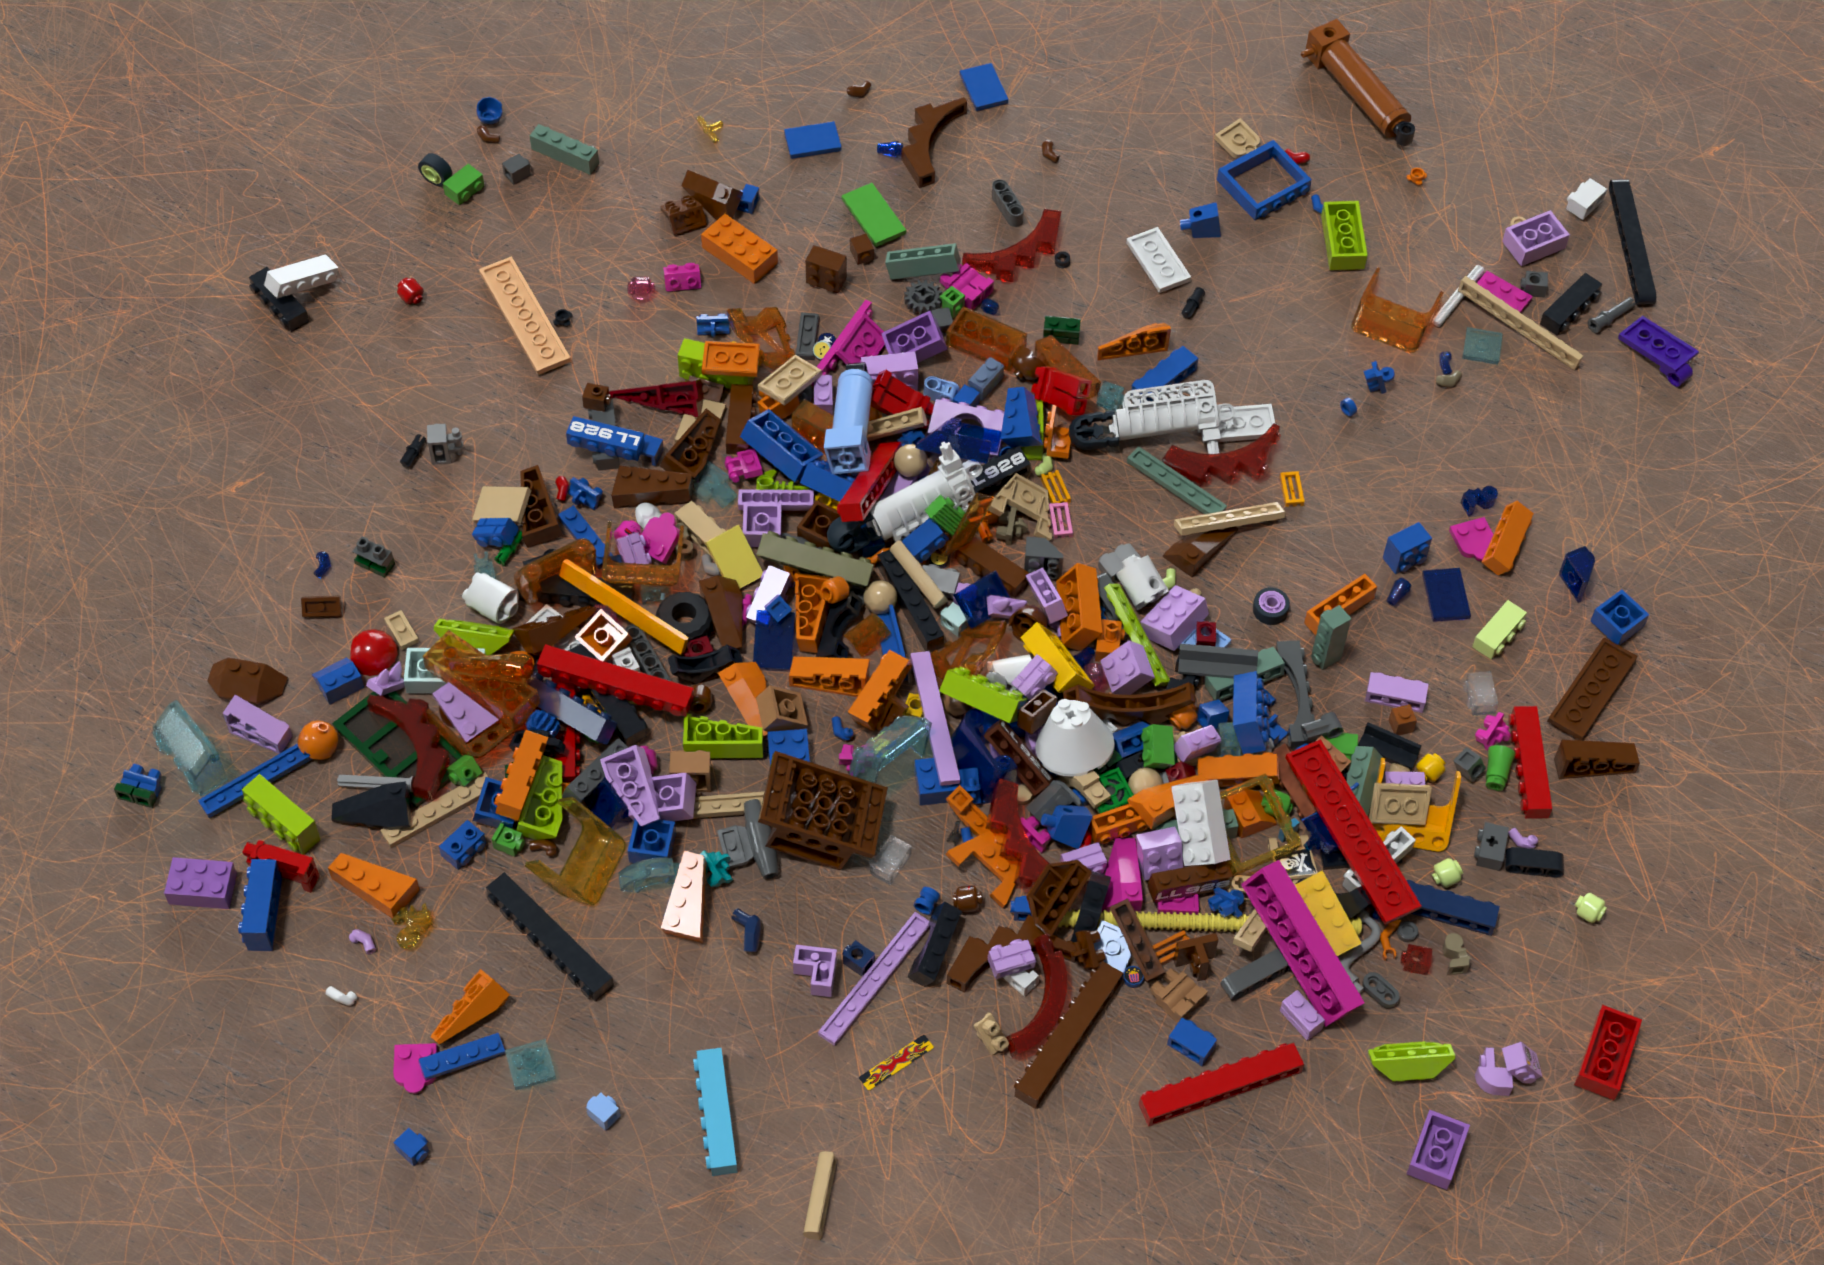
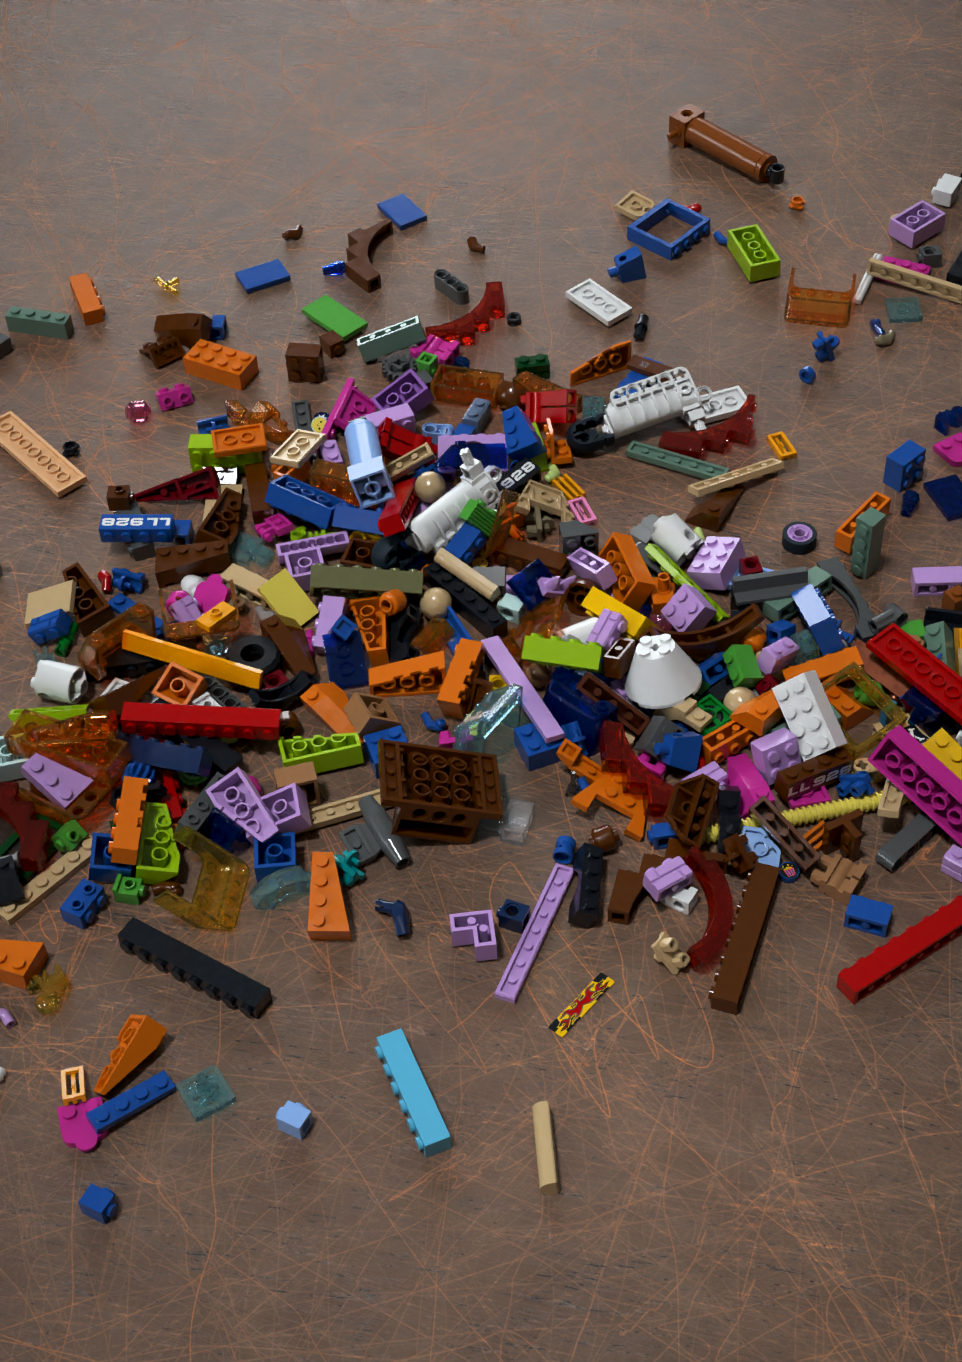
camera: 10 degrees left, 10 degrees down
none -> light orange tile [61,1065,87,1106]
none -> orange brick [69,272,106,326]
none -> light orange plate [196,601,237,633]
none -> reddish brown tile [626,355,679,382]

